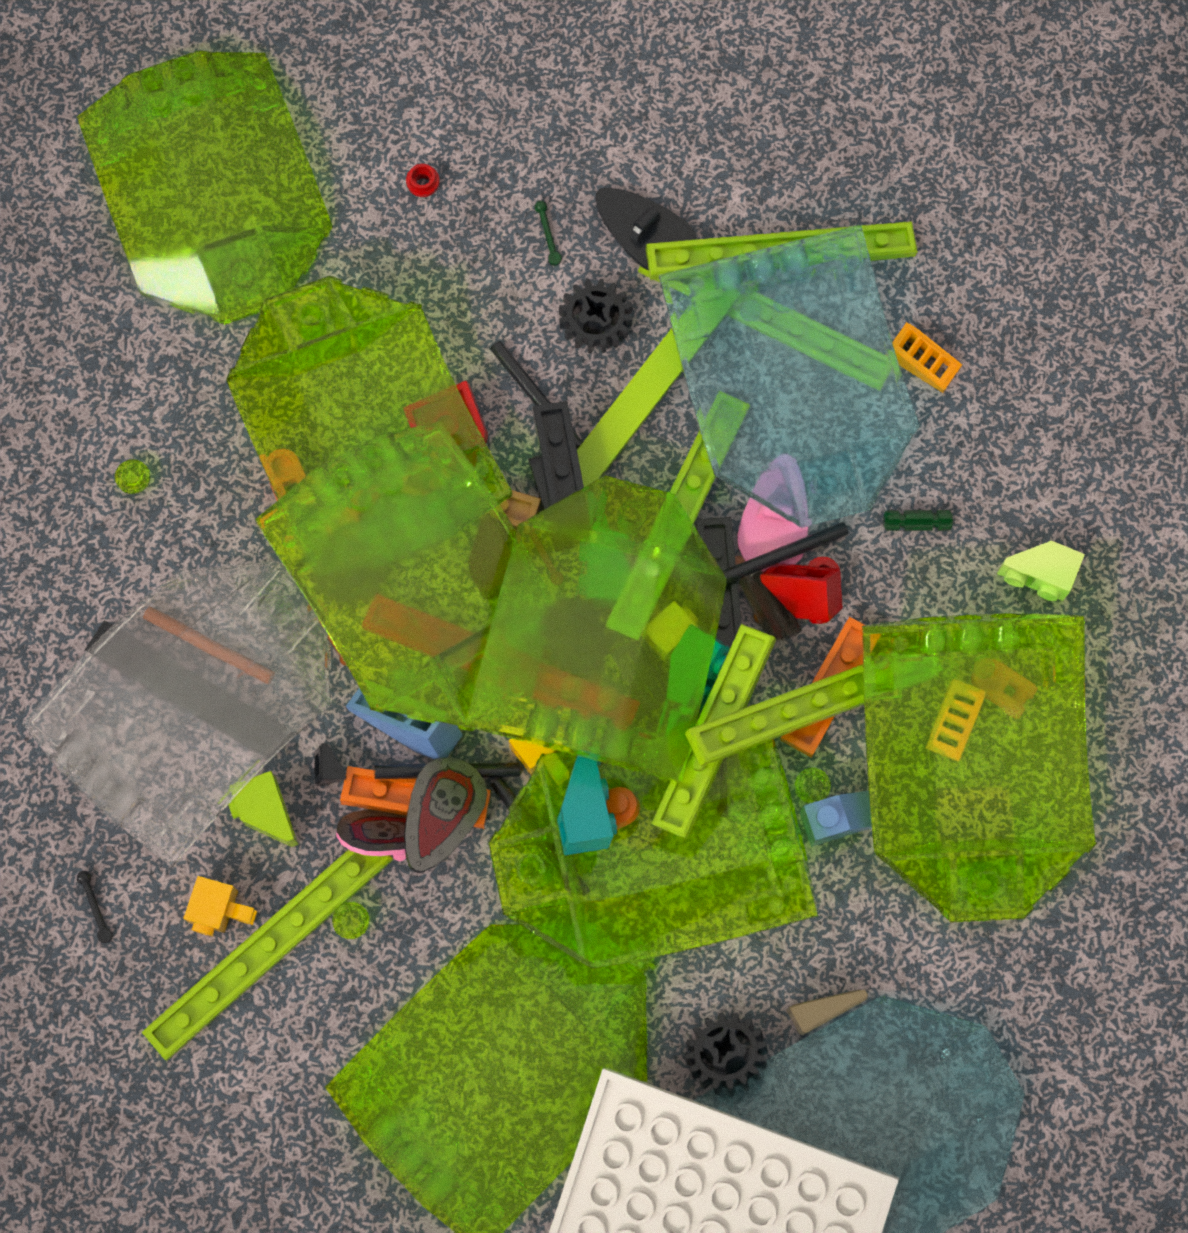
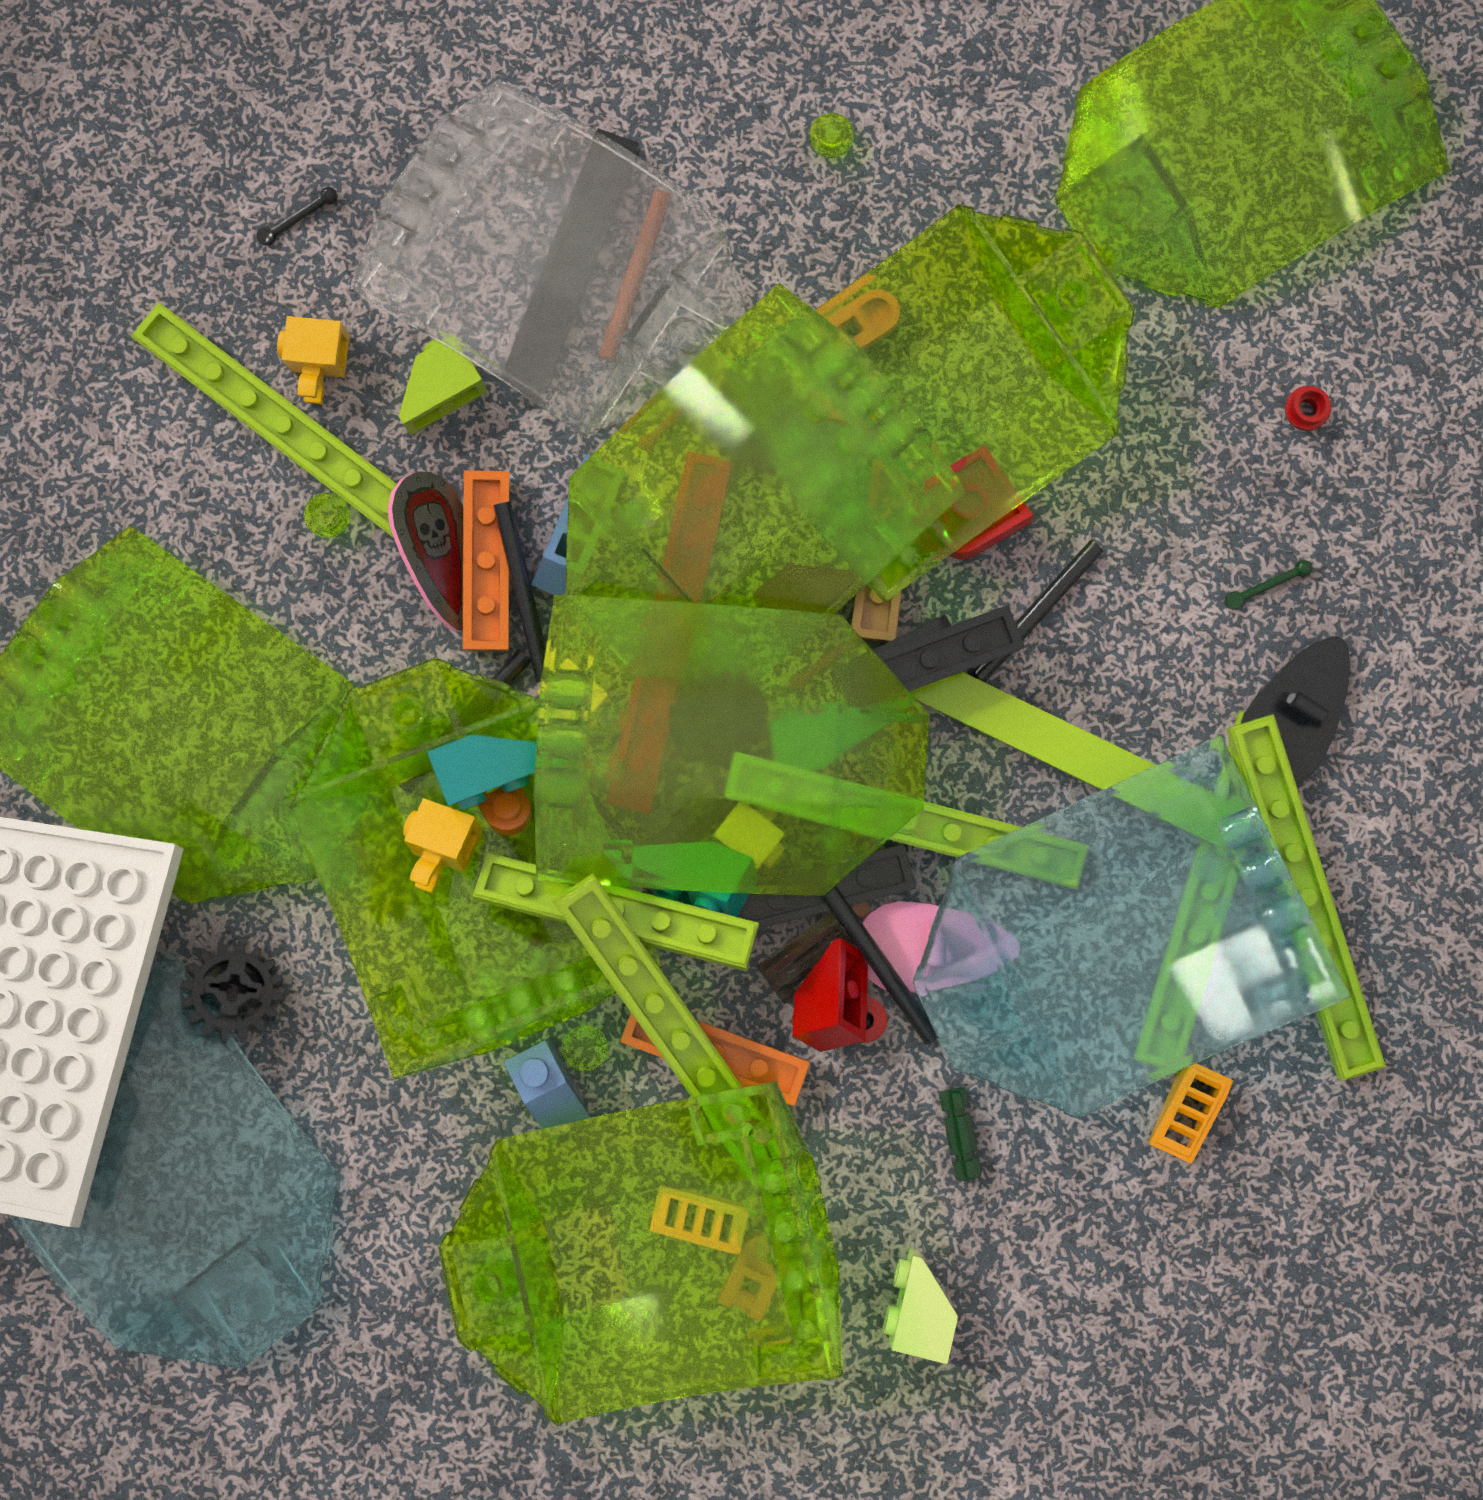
camera: 85 degrees right, 10 degrees up
black slope [314,743,346,786] -> none
shield [404,757,487,873] -> none
black gear [559,279,633,353] -> none
dark tan slope [786,989,868,1036] -> none
none -> yellow brick [403,798,482,894]

